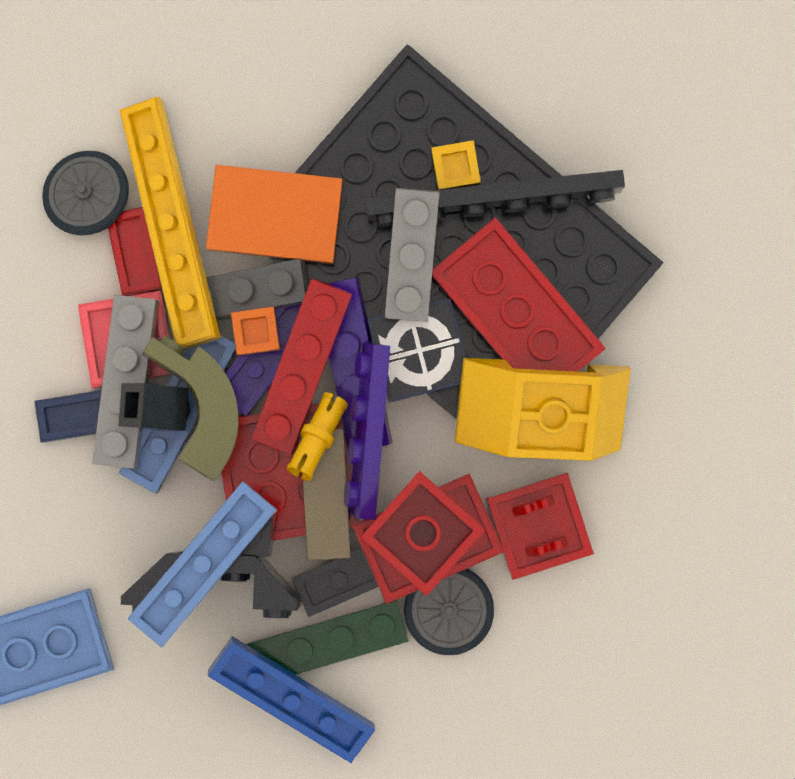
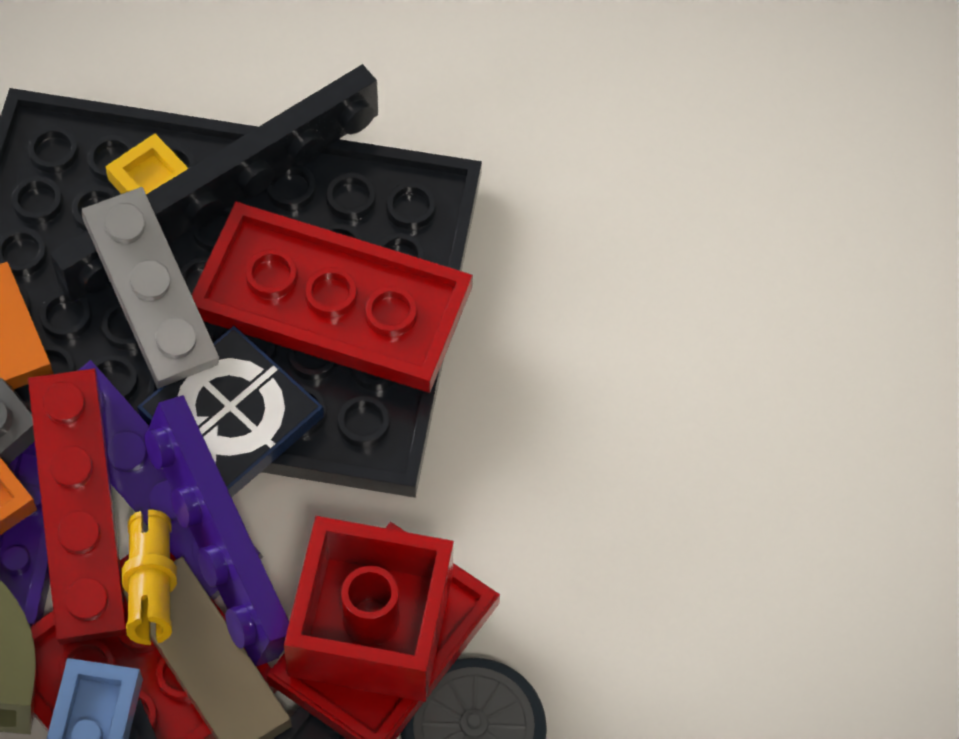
camera: 35 degrees left, 25 degrees down
yellow slope [454,358,631,461] -> none
red plate [486,473,594,580] -> none

